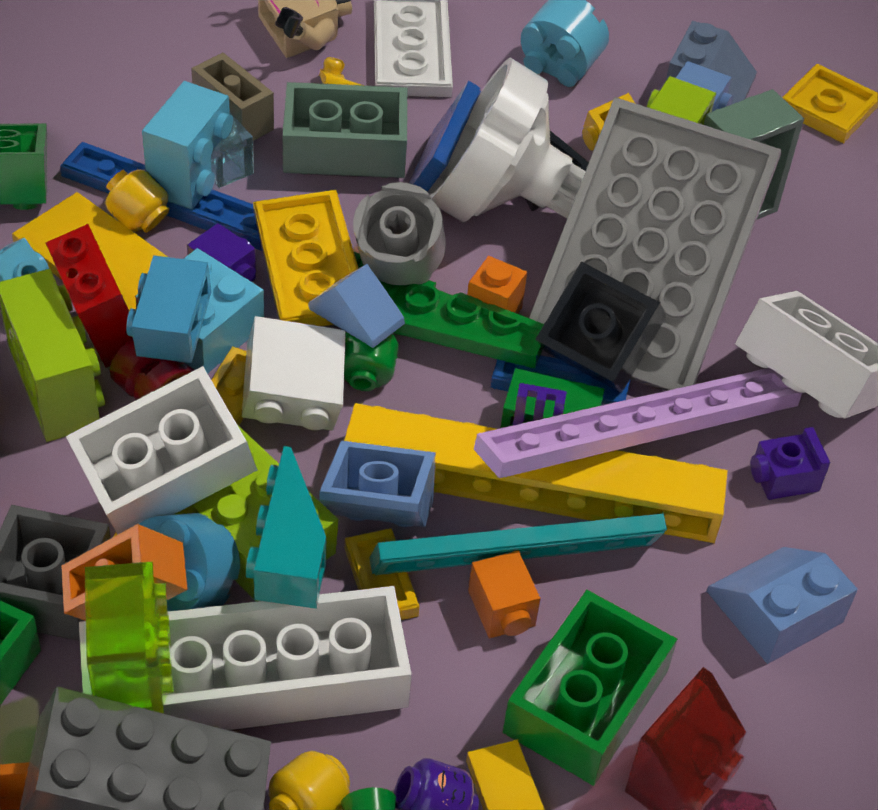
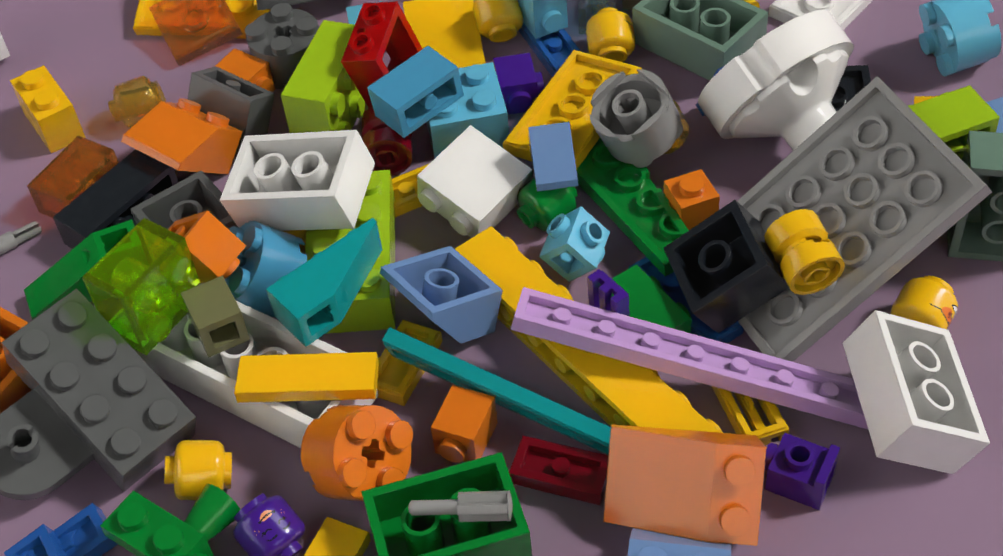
camera: 50 degrees right, 0 degrees up
none -> olive brick [181,276,250,358]
none -> yellow tile [234,352,379,403]
none -> orange brick [301,405,413,502]
none -> light grey axle [408,490,513,522]
none -> dark red plate [509,435,608,505]
none -> medium azure brick [539,206,610,282]
none -> yellow head [586,7,635,62]
none -> orange slope [603,424,767,546]
none -> yellow tile [711,386,789,445]
none -> yellow wheel [764,209,845,295]
none -> yellow head [890,275,958,329]

